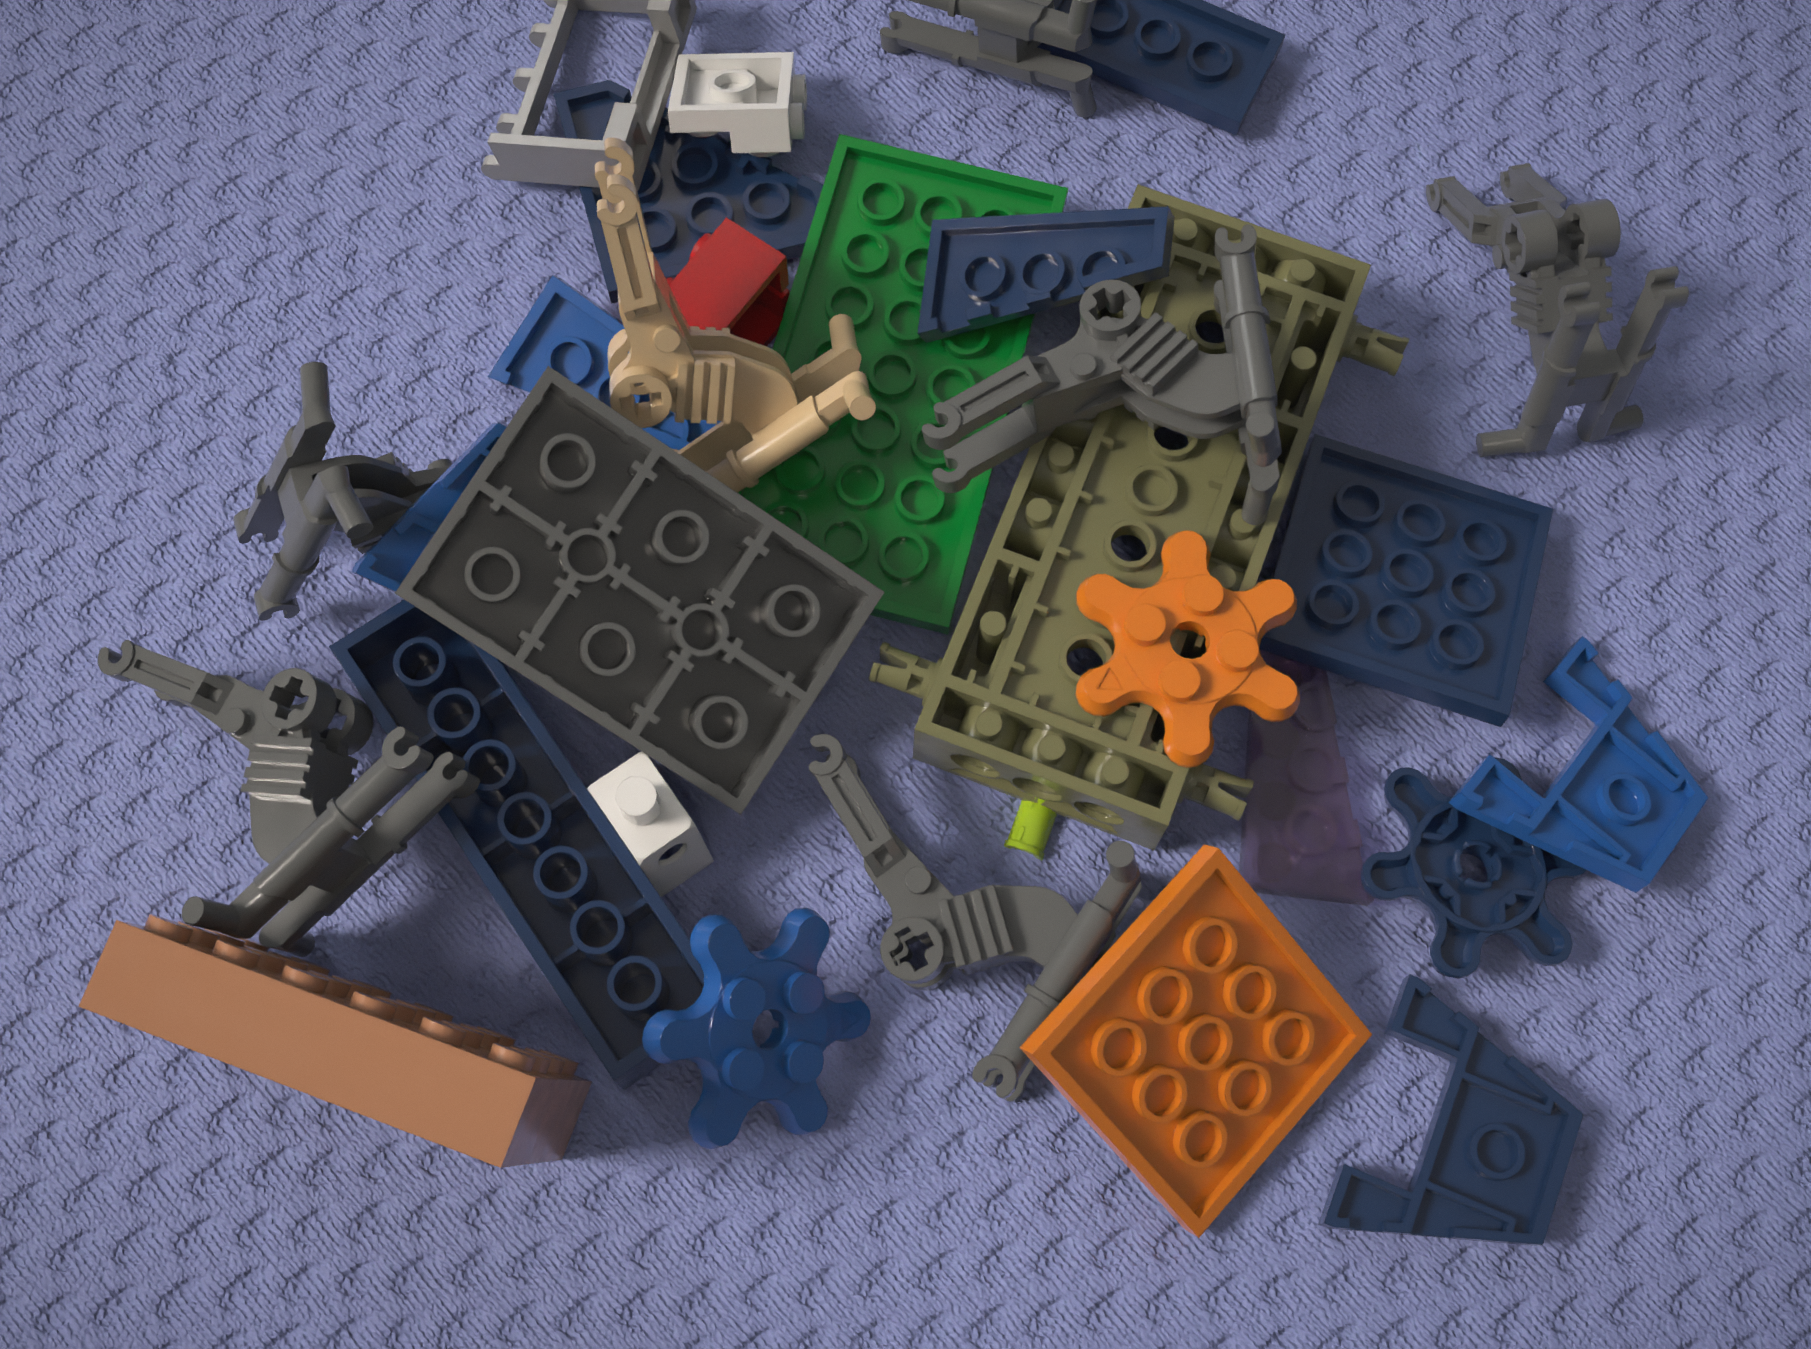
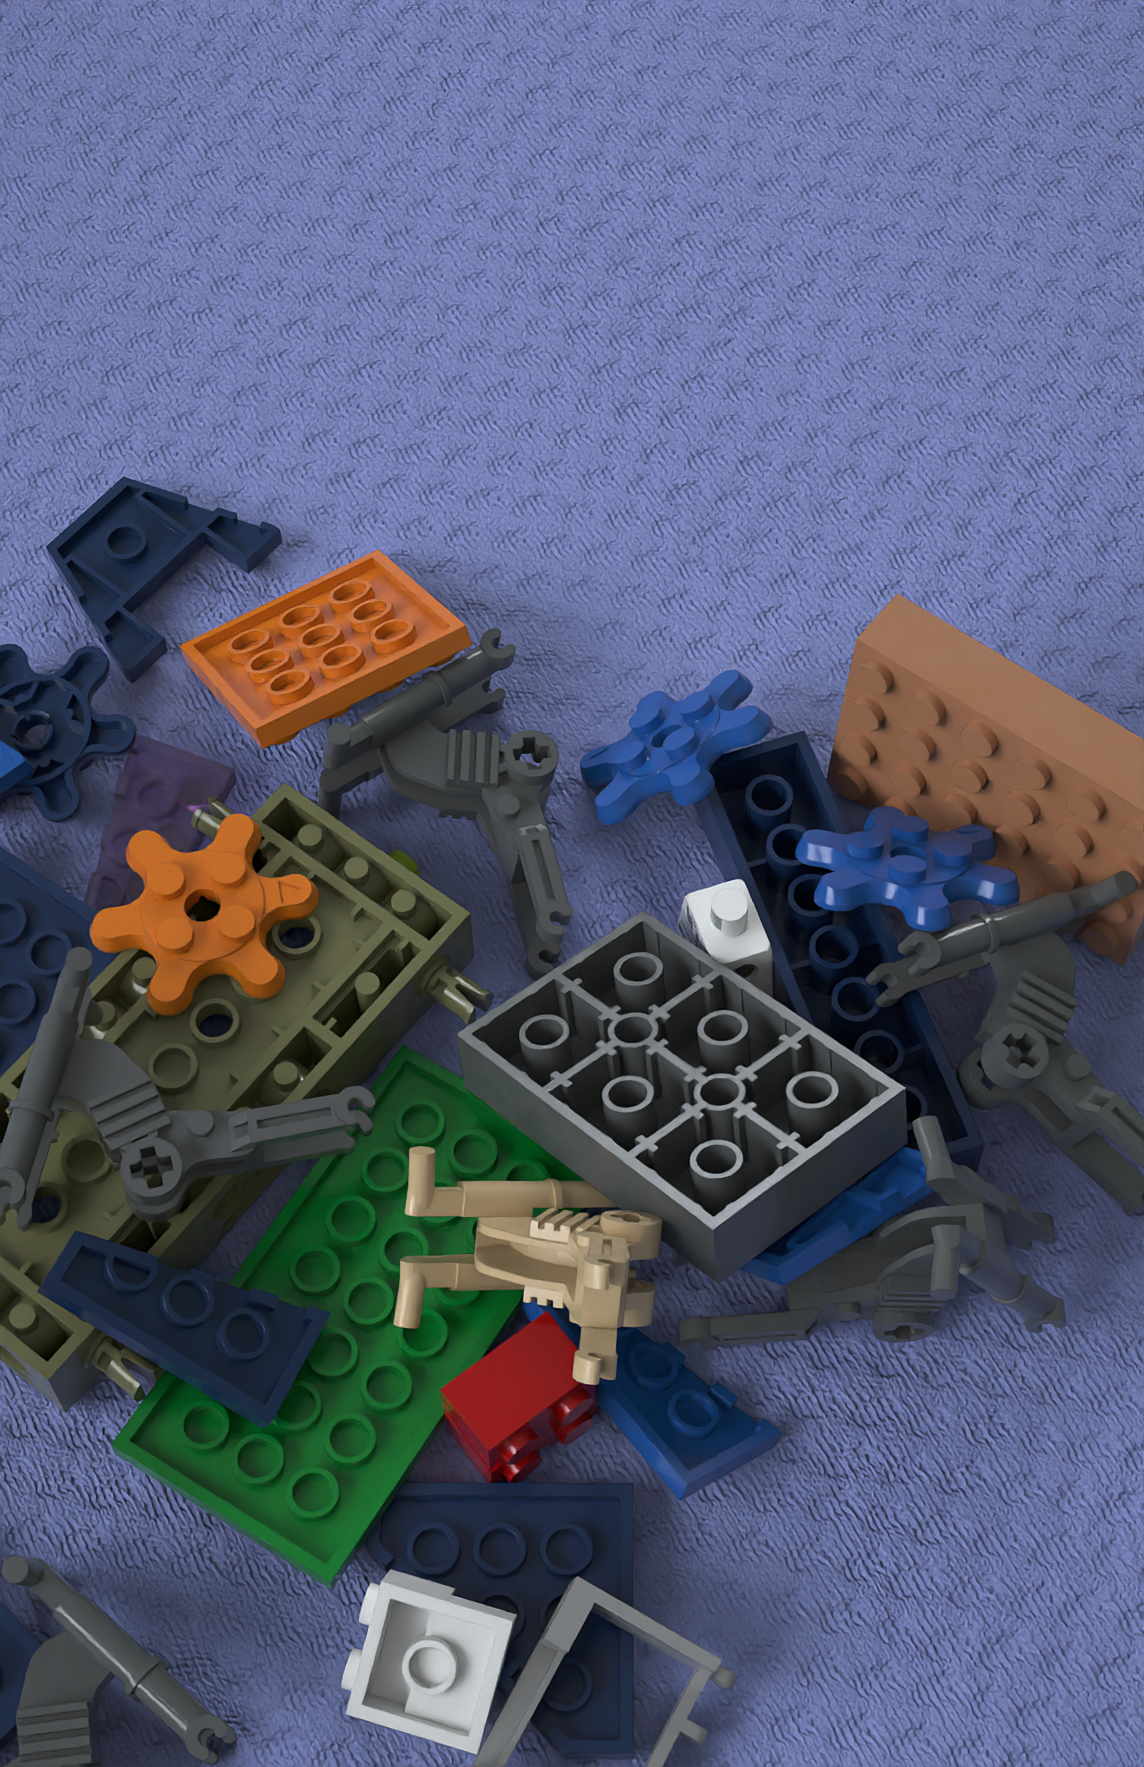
camera: 160 degrees left, 10 degrees down
none -> blue plate [795,806,1020,932]

